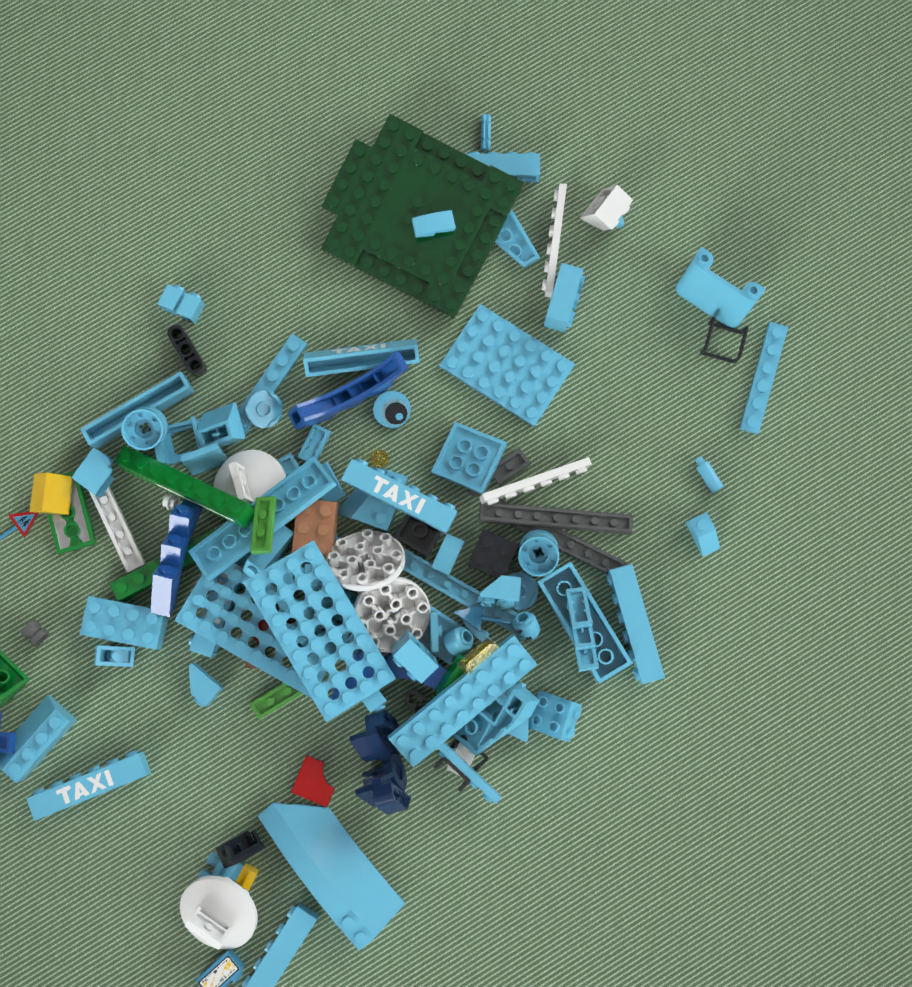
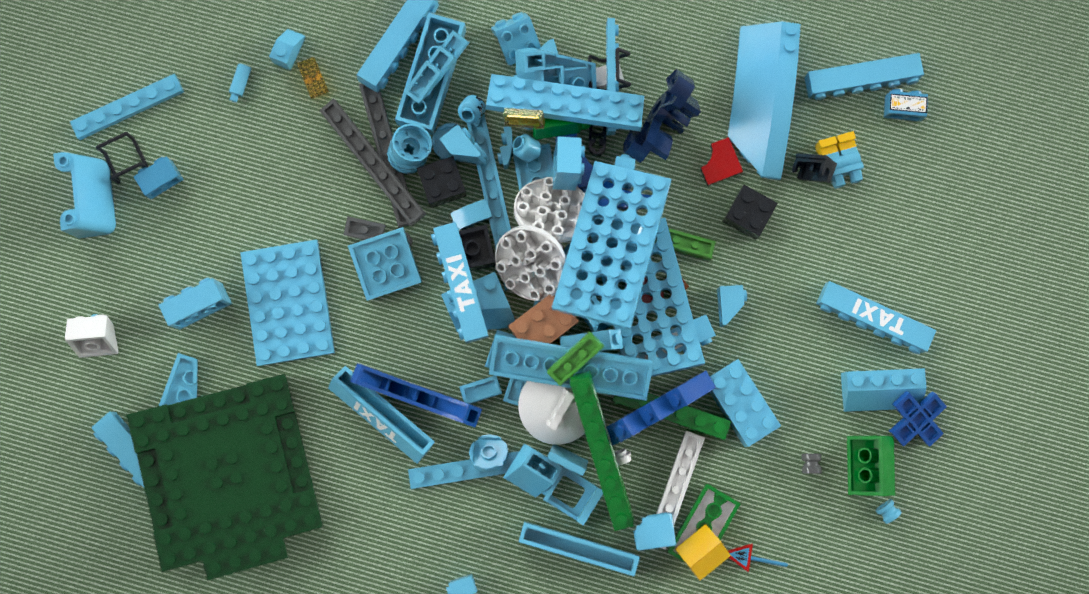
camera: 140 degrees left, 0 degrees up
medium azure slope [94,645,135,667] -> none
medium azure wheel [121,406,168,450] -> none
black beam [167,325,207,377] -> none
white bracket [180,876,258,950] -> none
clear yellow plate [370,450,389,468] -> none
tile [373,391,411,429] -> none
medium azure slope [412,210,456,238] -> none
medium azure plate [429,611,442,652] -> none
dark azure piece [453,605,512,632] -> none
white plate [479,457,592,505] -> none
medium azure axle [481,114,491,151] -> none
white plate [542,183,567,298] -> none
none -> dark azure brick [133,156,184,199]
none -> clear yellow tile [297,56,329,99]
none -> black brick [722,185,778,240]

